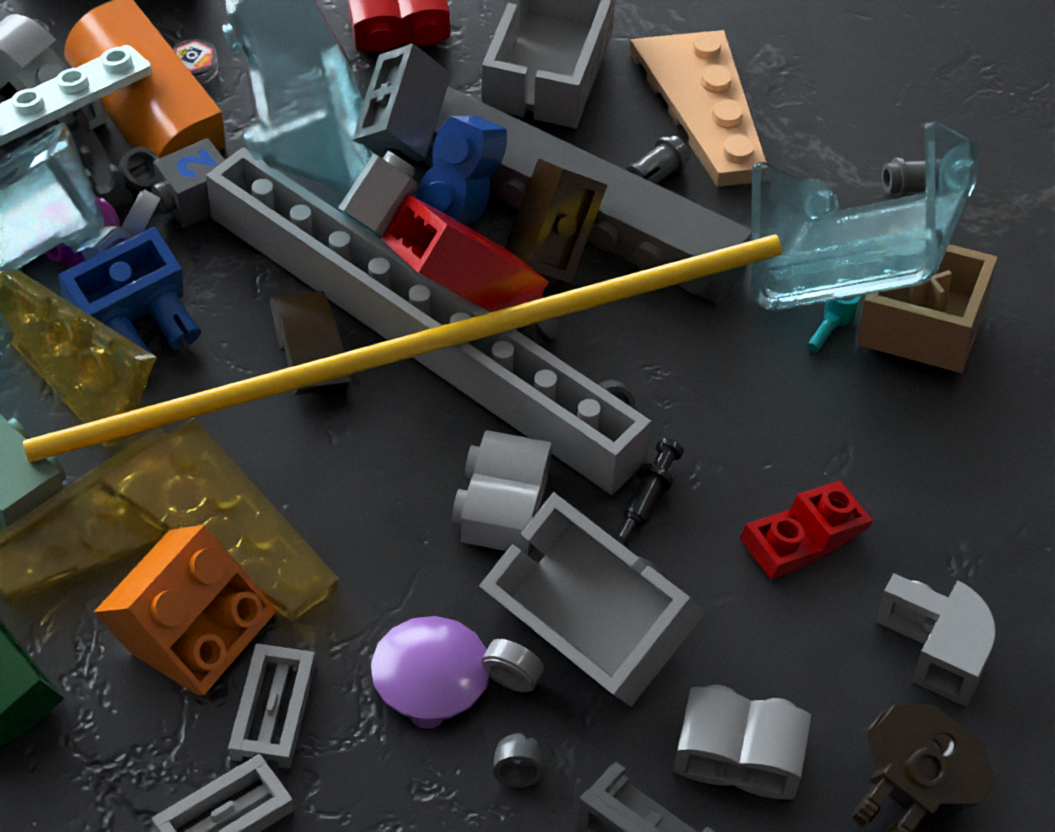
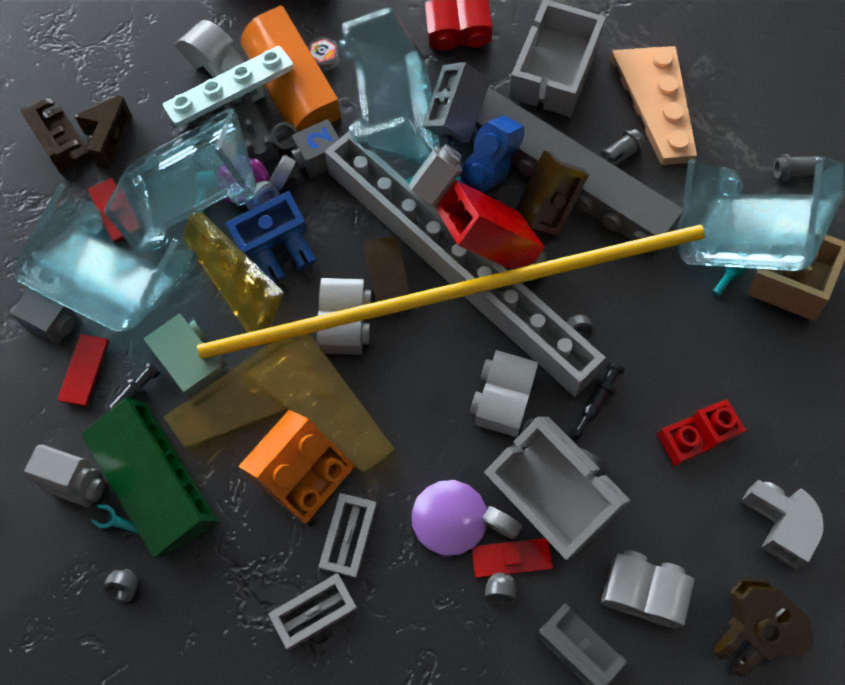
camera: 10 degrees right, 15 degrees up
none -> light grey brick [316,278,372,355]
none -> red piece [471,538,553,579]

